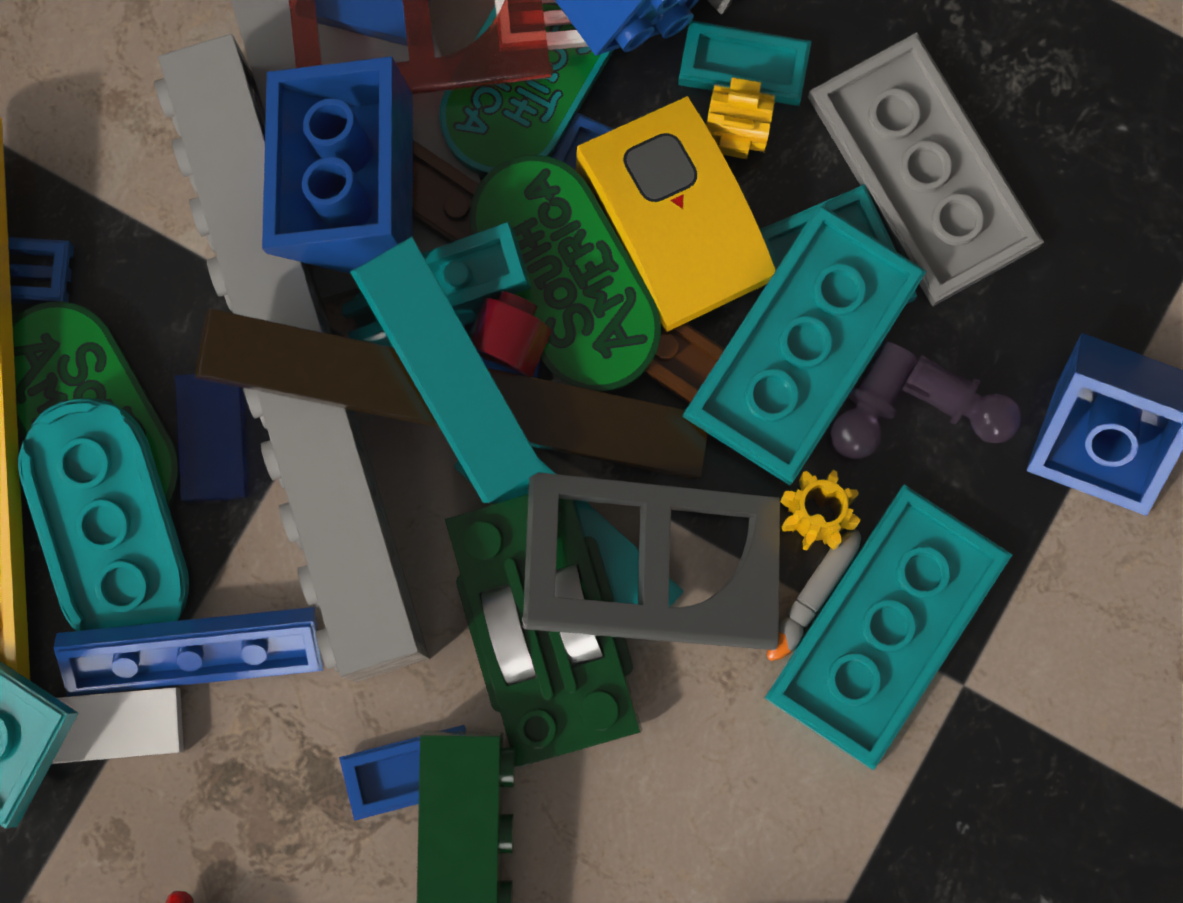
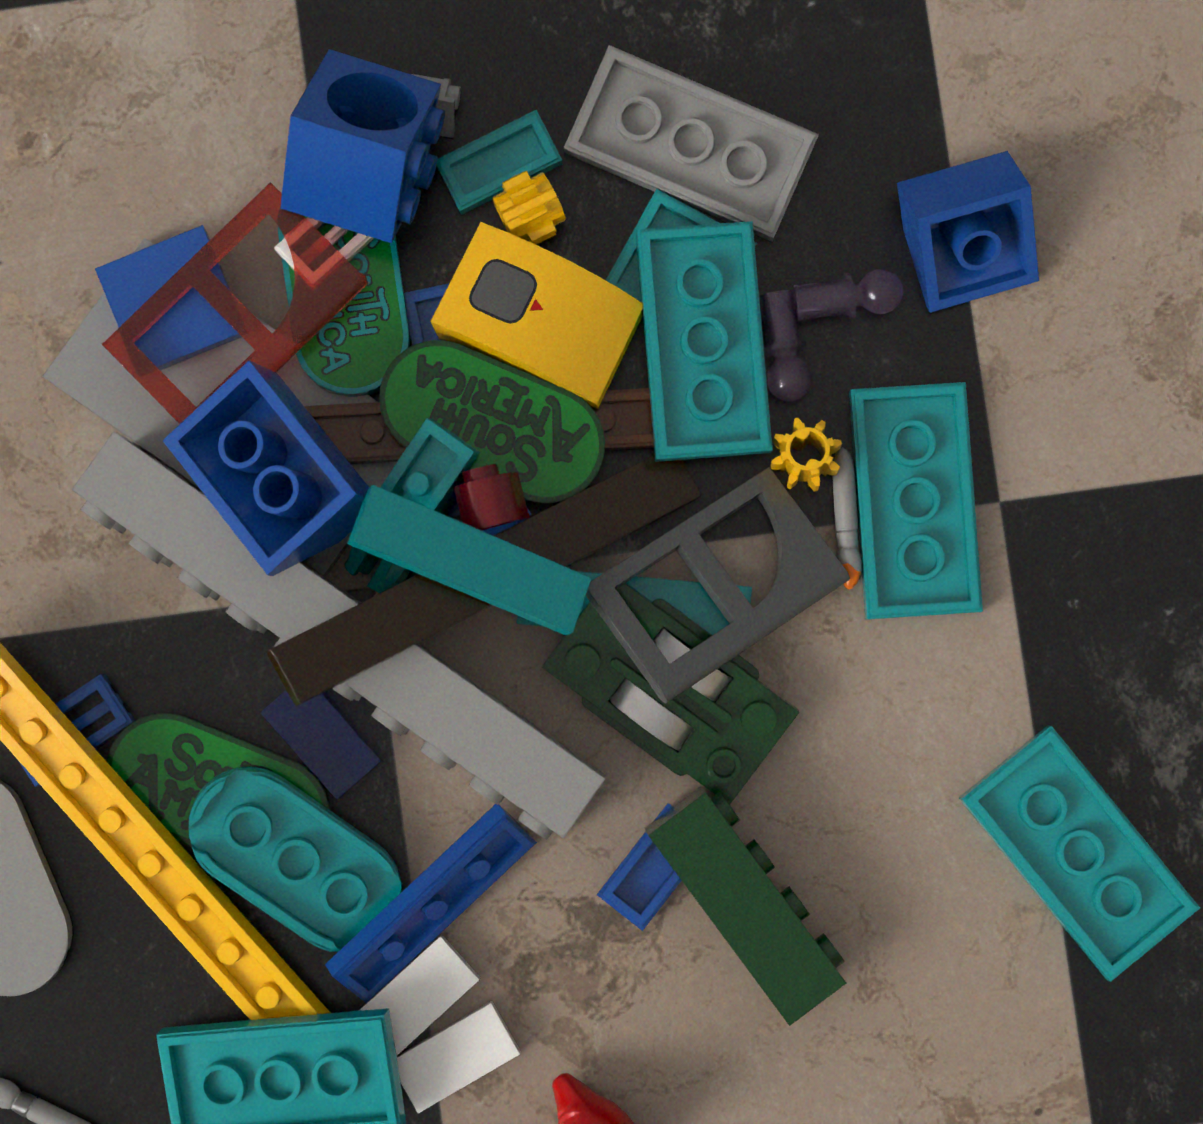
camera: 40 degrees left, 5 degrees up
none -> white tile [396,1001,521,1113]

